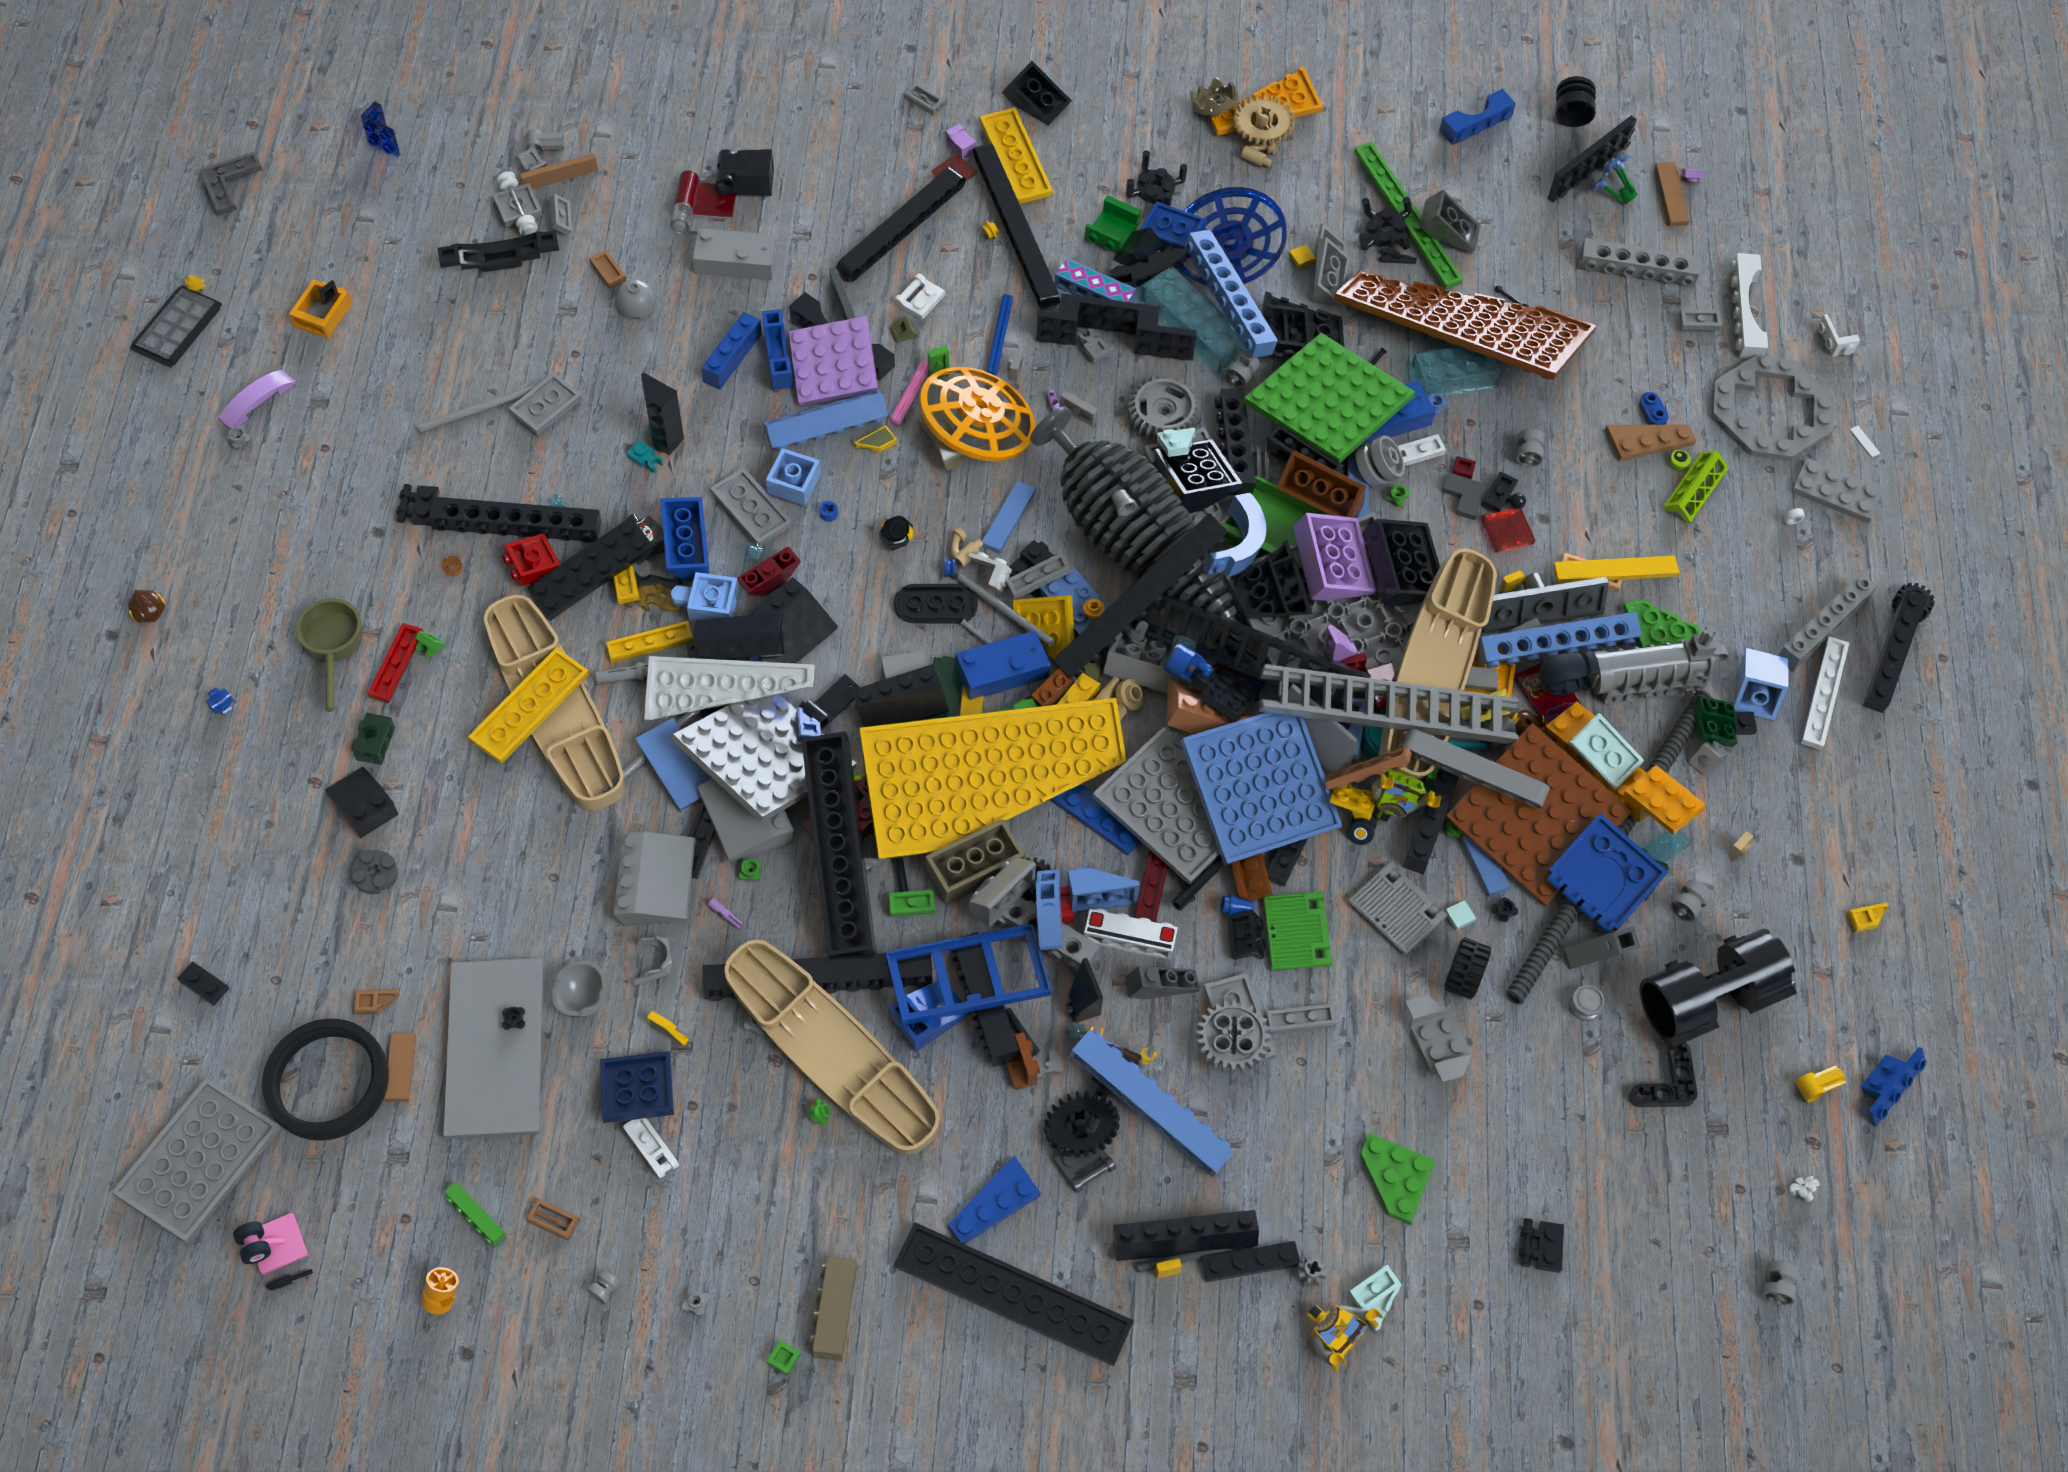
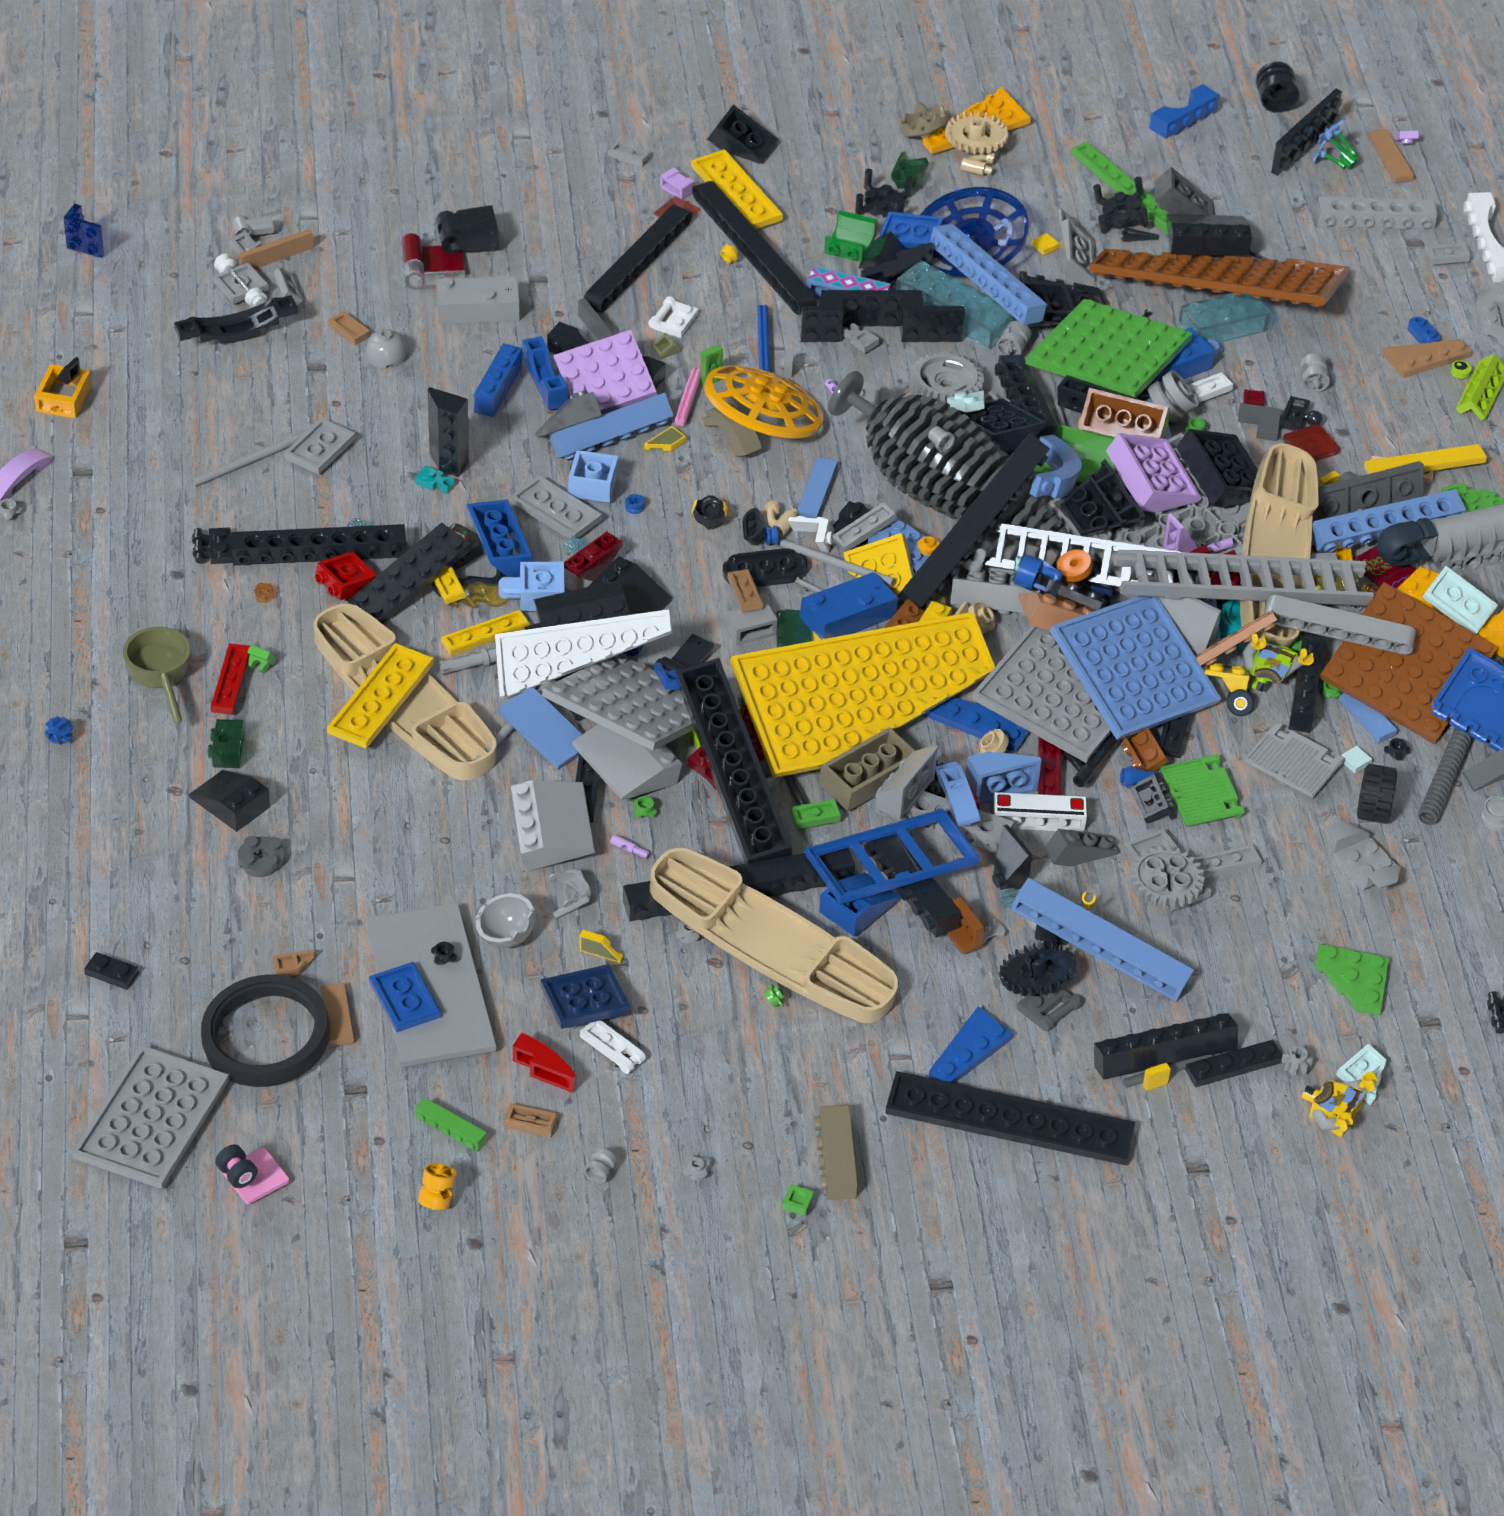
camera: 10 degrees left, 15 degrees down
black piece [266,1269,313,1290] -> none
black slope [852,664,949,727] -> none
none -> blue tile [369,962,441,1033]
none -> red slope [512,1032,576,1093]
none -> flat silver slope [535,389,601,437]
none -> medium nougat tile [728,569,763,612]
none -> black plate [742,508,765,545]
none -> clear green bracket [891,151,929,189]
none -> tan plate [978,729,1009,754]
none -> orange piece [1057,550,1093,582]
none -> black slope [1166,214,1252,256]
none -> lavender pin [1207,538,1234,554]

